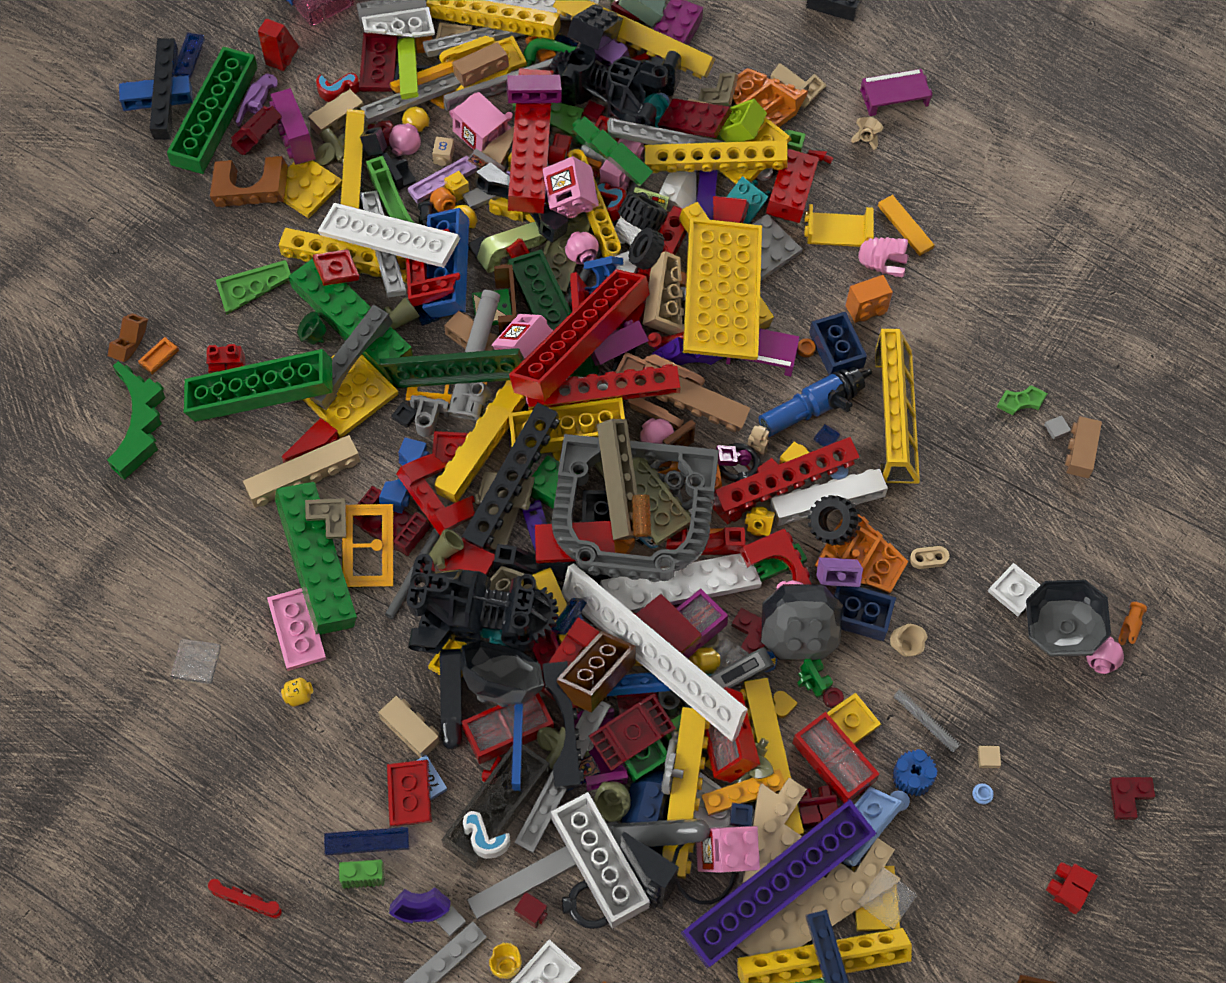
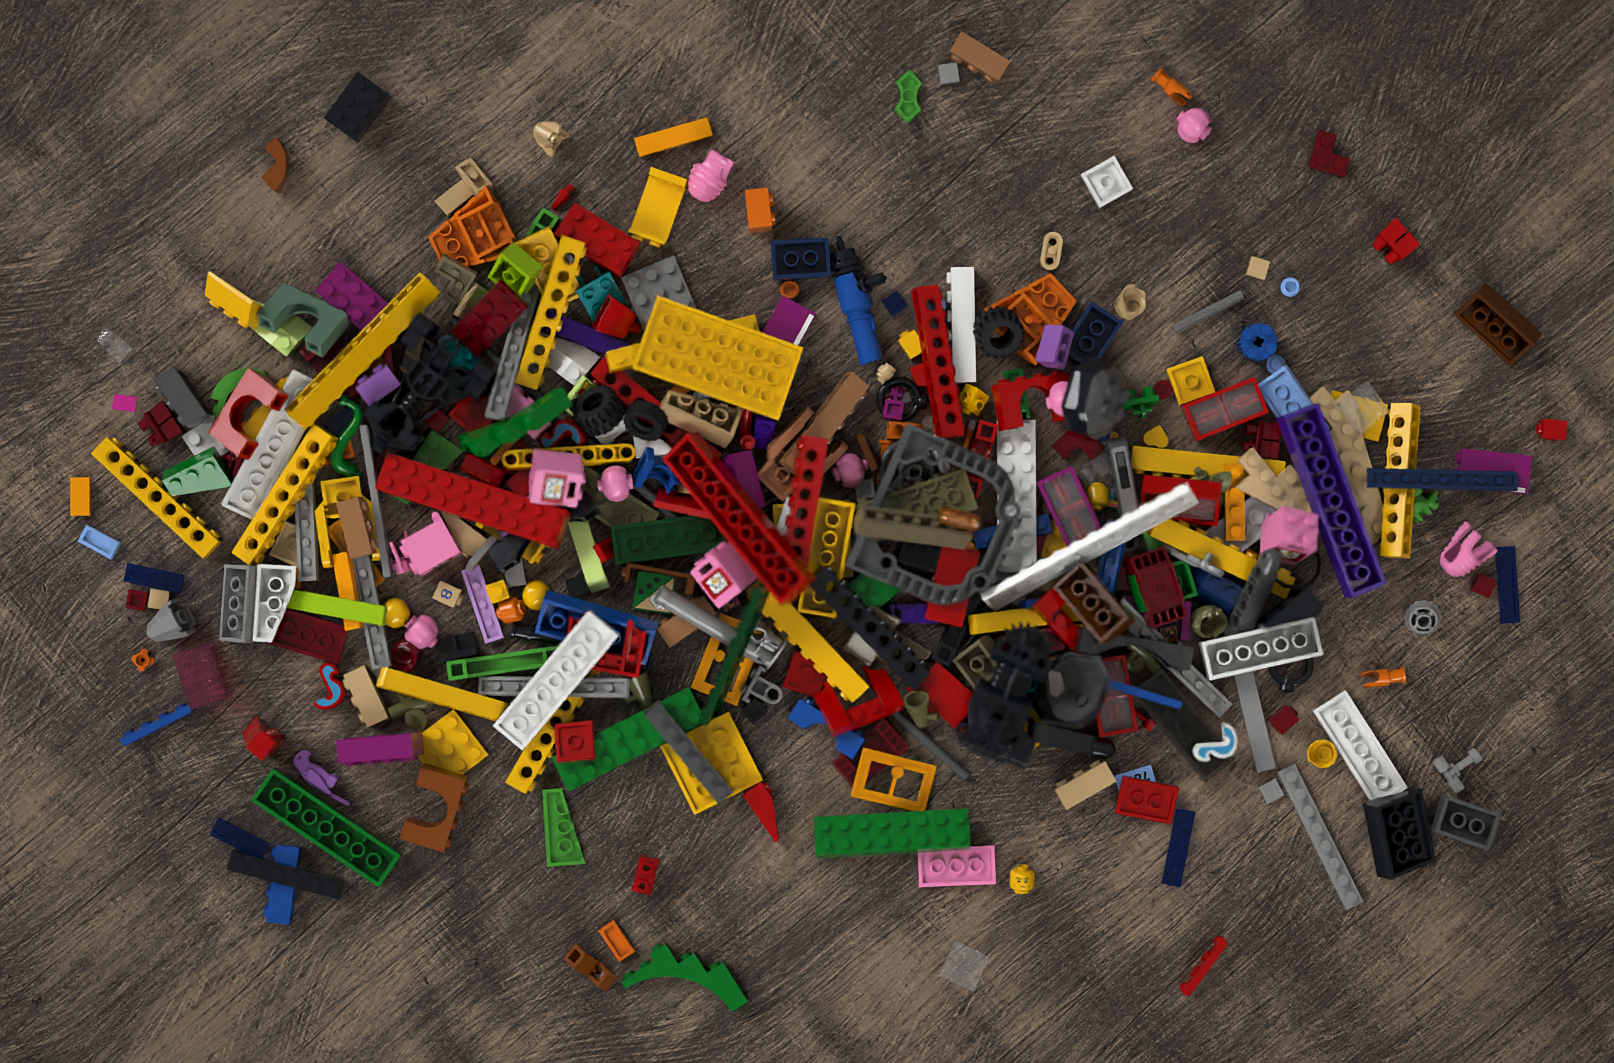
camera: 75 degrees left, 25 degrees up
green brick [184,349,333,422] -> none
dark red plate [231,105,282,155] -> none
tan brick [243,435,360,508] -> none
dark green piece [297,311,327,345] -> none
dark tan plate [305,498,346,539] -> none
bright green brick [339,860,385,889] -> none
black brick [360,127,387,157] -> none
dark purple brick [389,887,451,923] -> none
magenta brick [507,75,561,103] -> none
tile [551,598,587,635] -> none
black brick [567,4,623,50] -> none
dark red tile [635,594,702,654] -> none
dark blue tile [729,803,753,827] -> none
magenta panel [860,69,932,116] -> none
yellow window [875,329,920,484] -> none
dark grey rock [1026,579,1111,657] -> none

